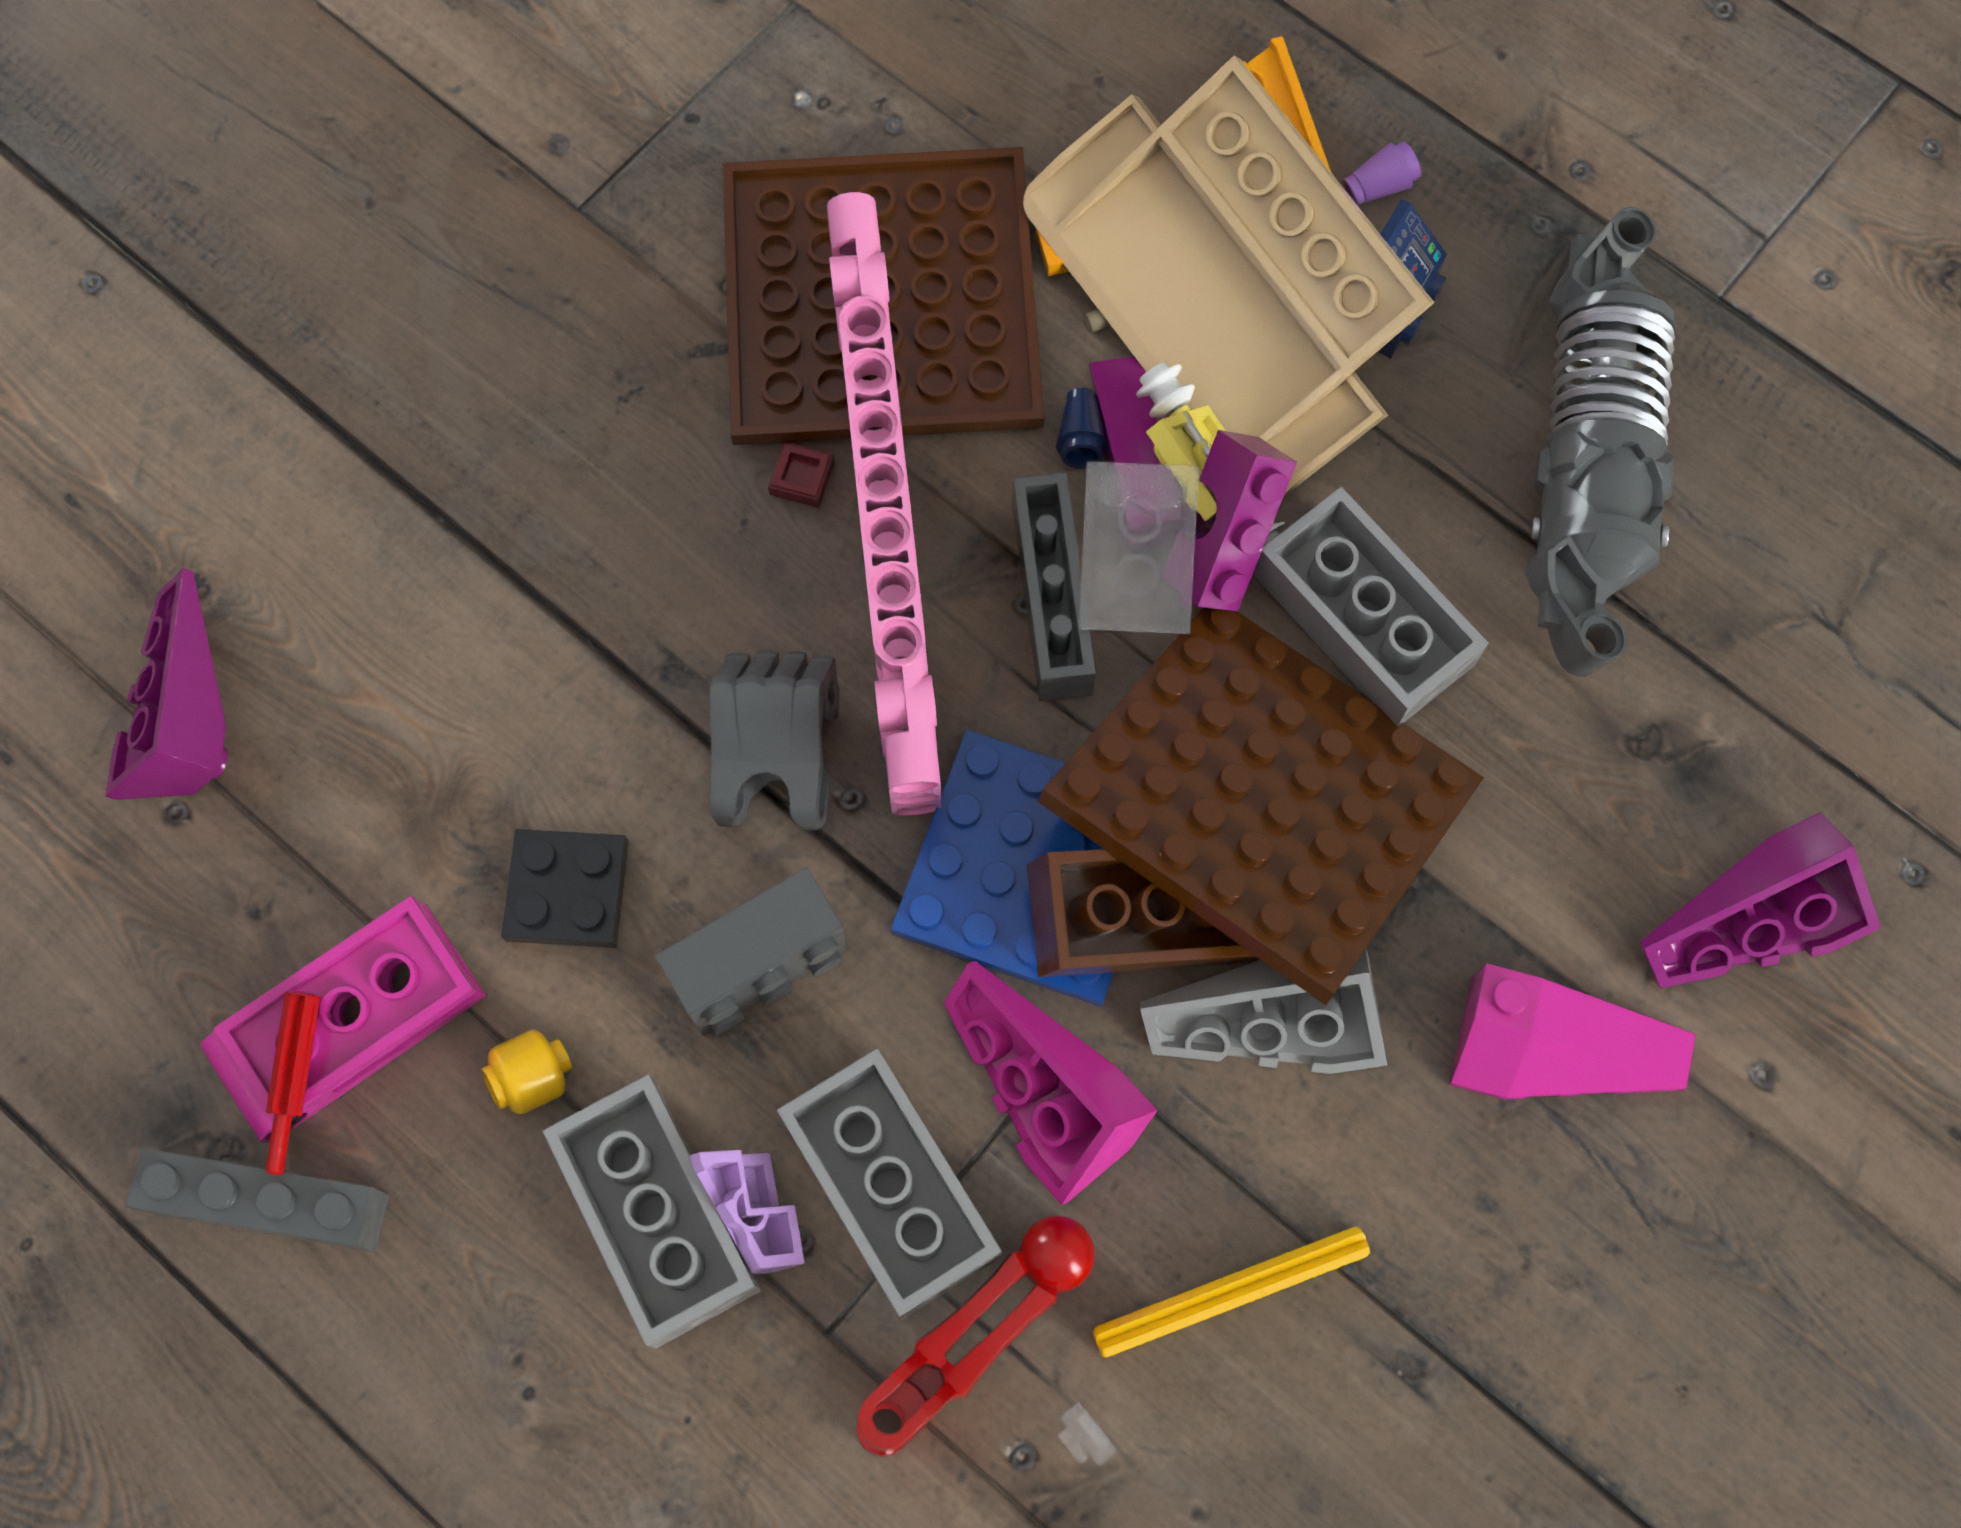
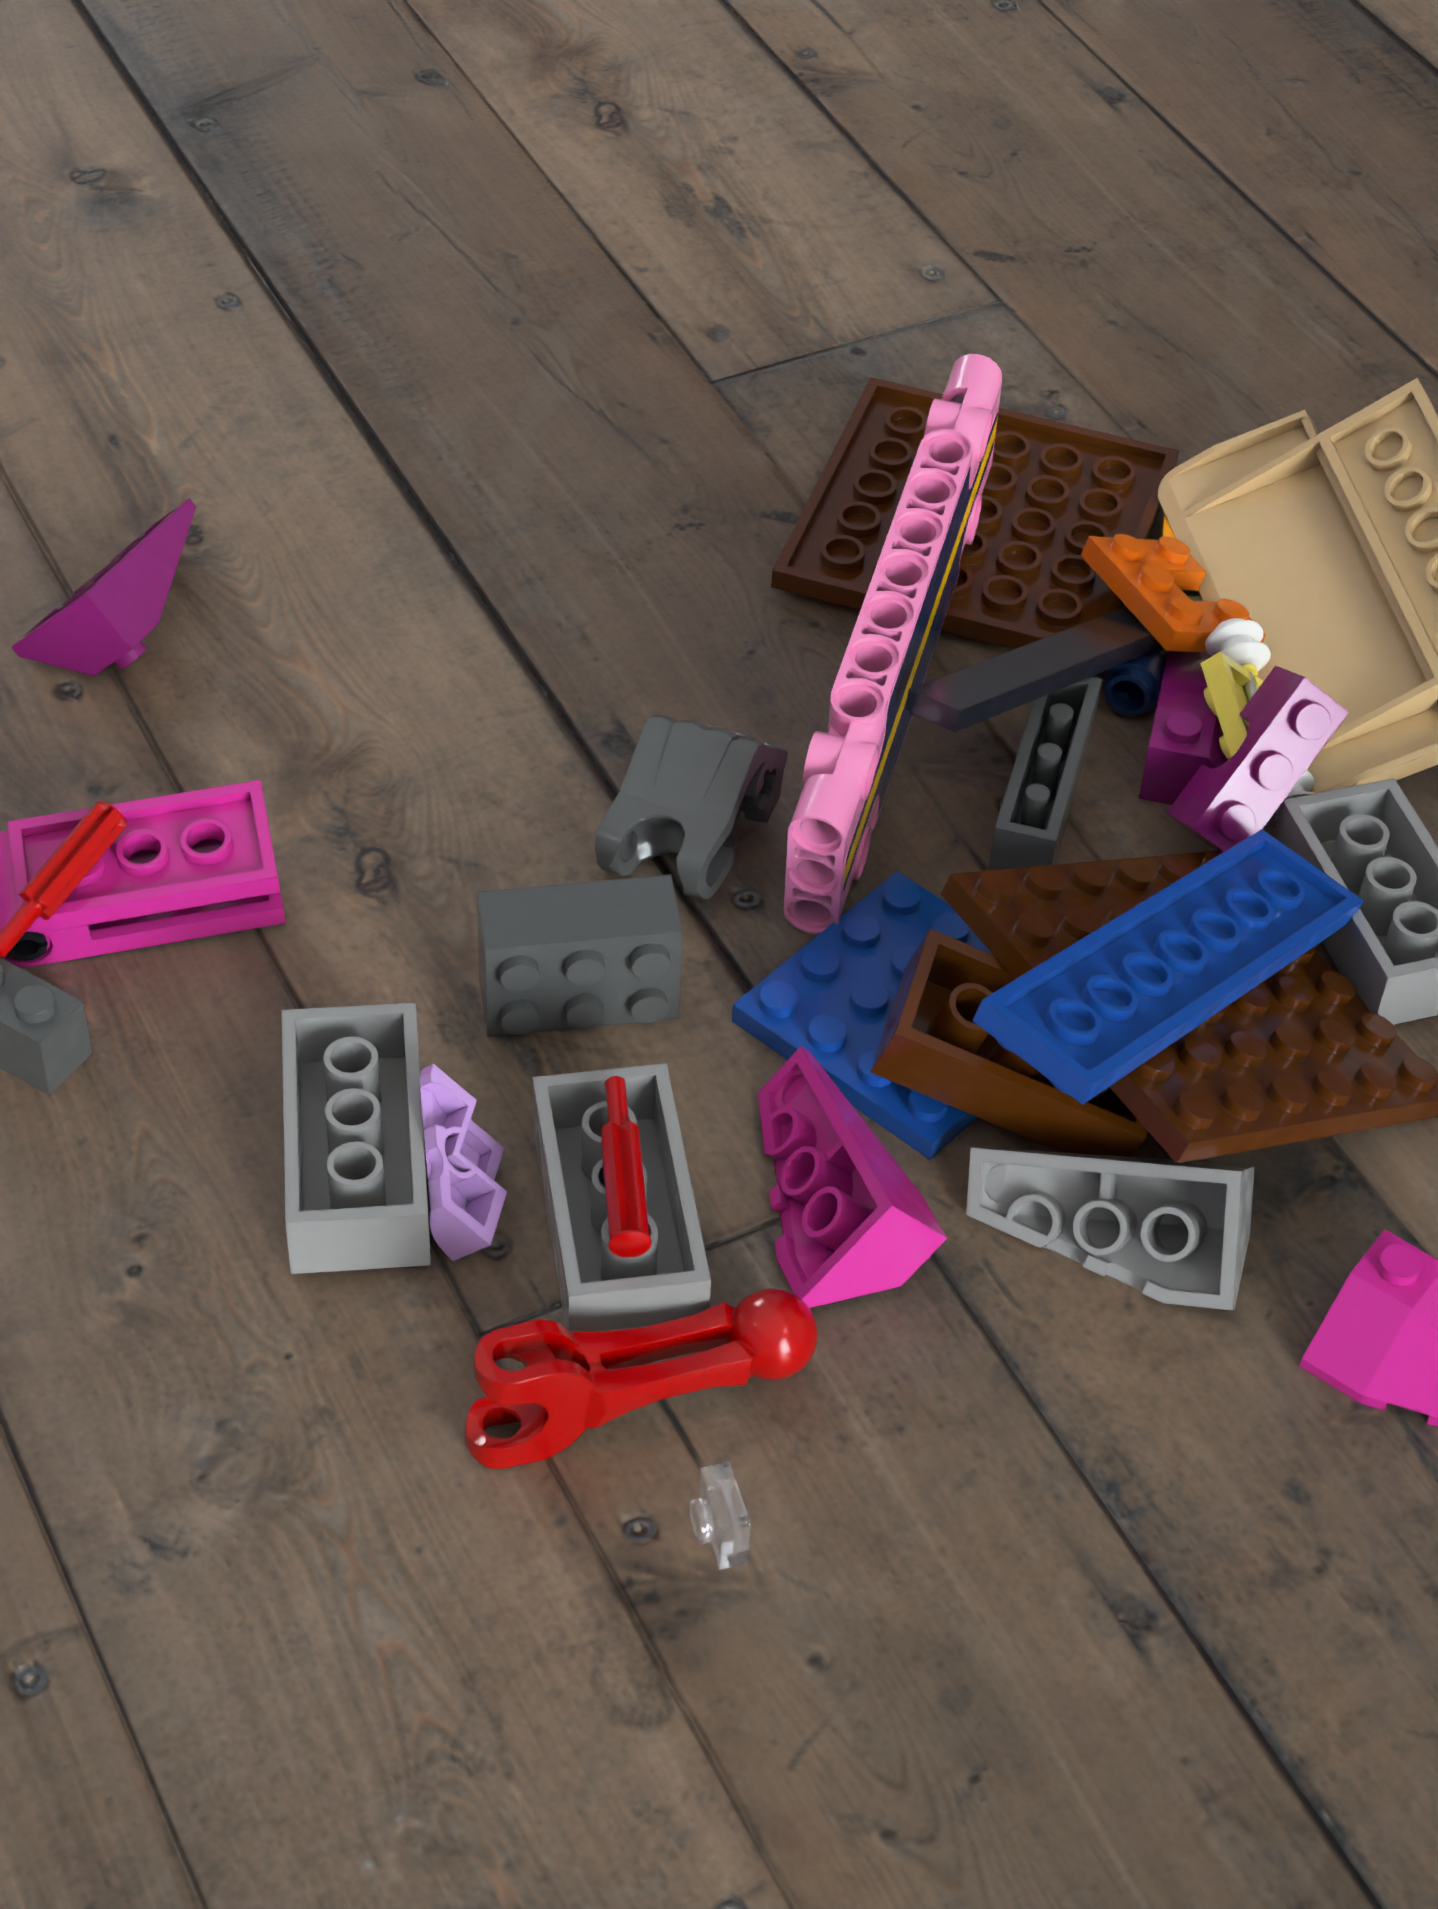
camera: 20 degrees right, 25 degrees down
yellow head [481,1030,572,1115] -> none
black plate [501,829,629,948] -> none
dark red tile [768,441,835,508] -> none
clear slope [1079,460,1199,634] -> none
yellow axle [1093,1227,1370,1357] -> none
none -> red axle [601,1076,652,1258]
none -> black tile [905,607,1163,732]
none -> blue plate [972,829,1364,1105]
none -> orange plate [1081,534,1266,652]

